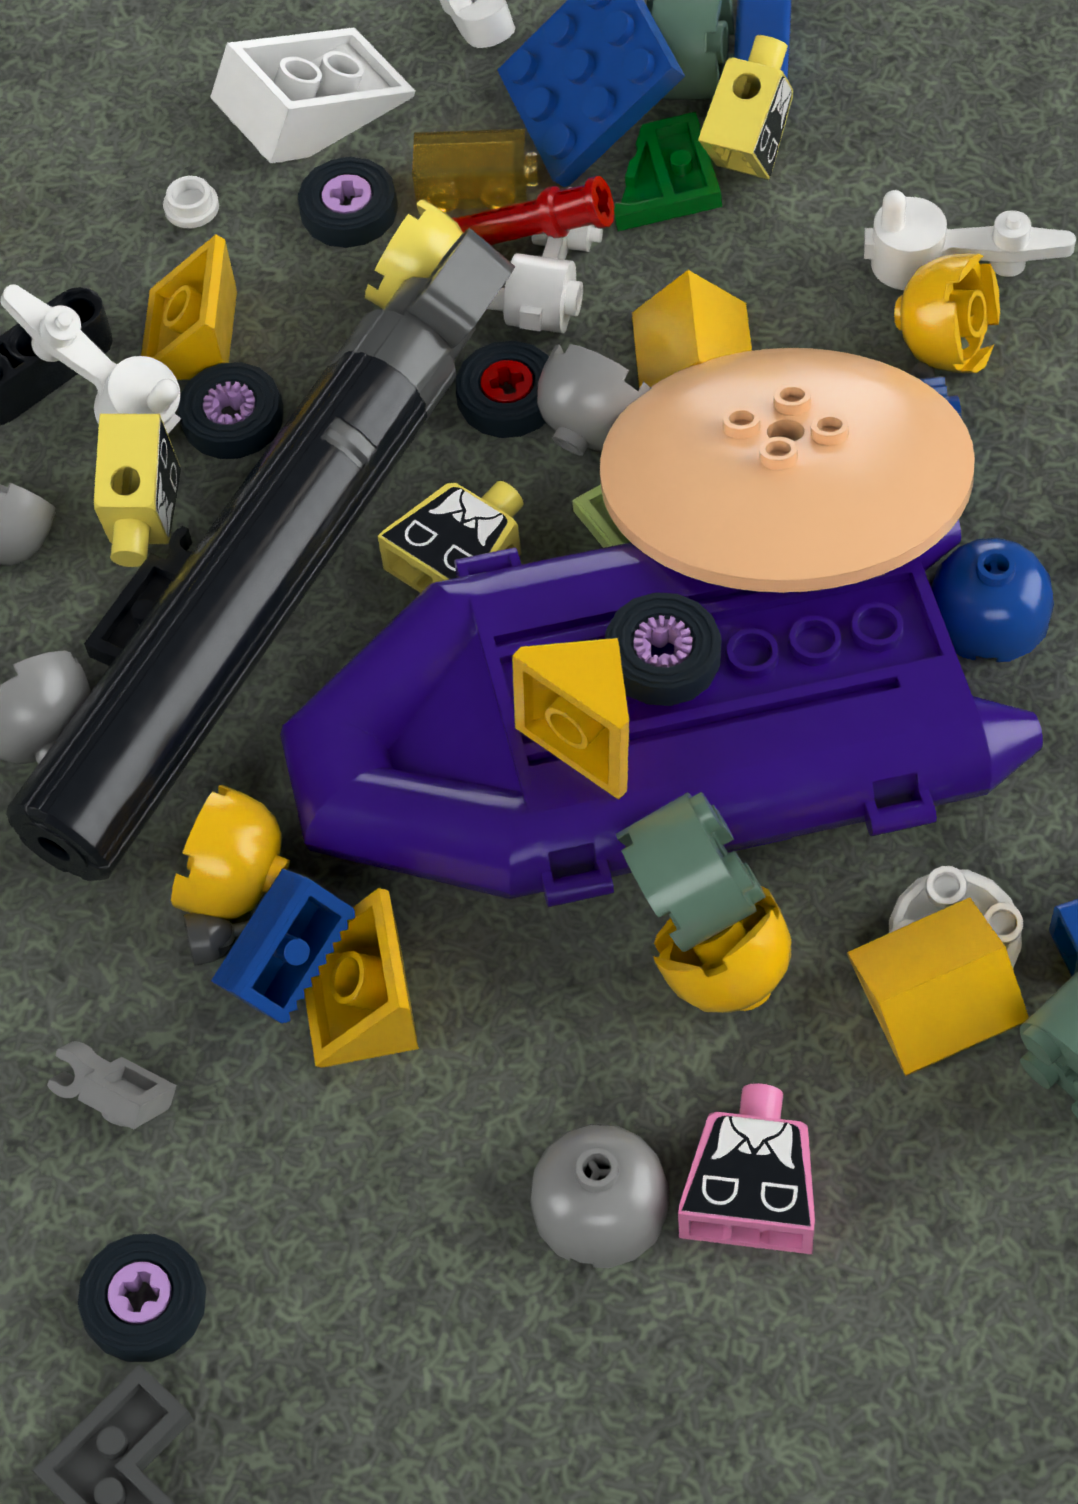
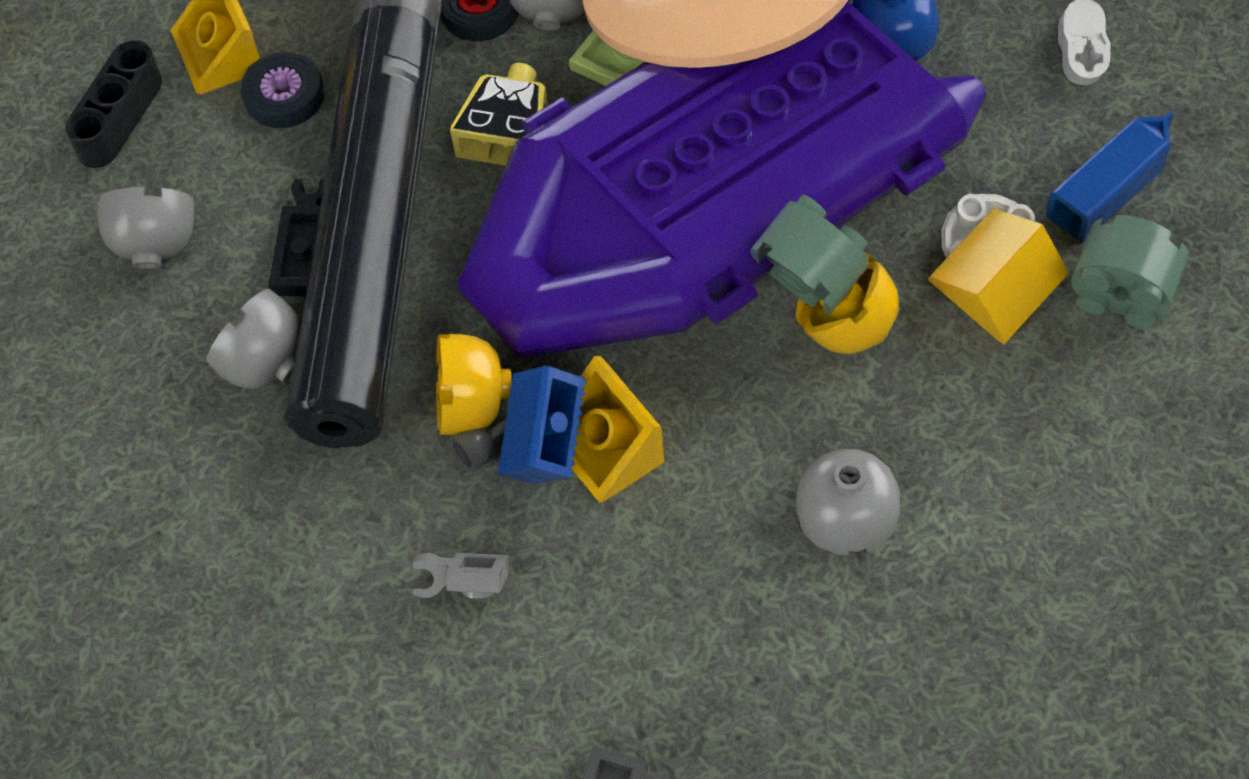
camera: 25 degrees left, 0 degrees up
white piece [0,285,181,434] -> none
black bush [78,1234,206,1362] -> none
light yellow torso [94,414,181,567] -> none
yellow slope [512,638,629,800] -> none
black bush [605,592,722,706] -> none
torso [678,1083,815,1254] -> none

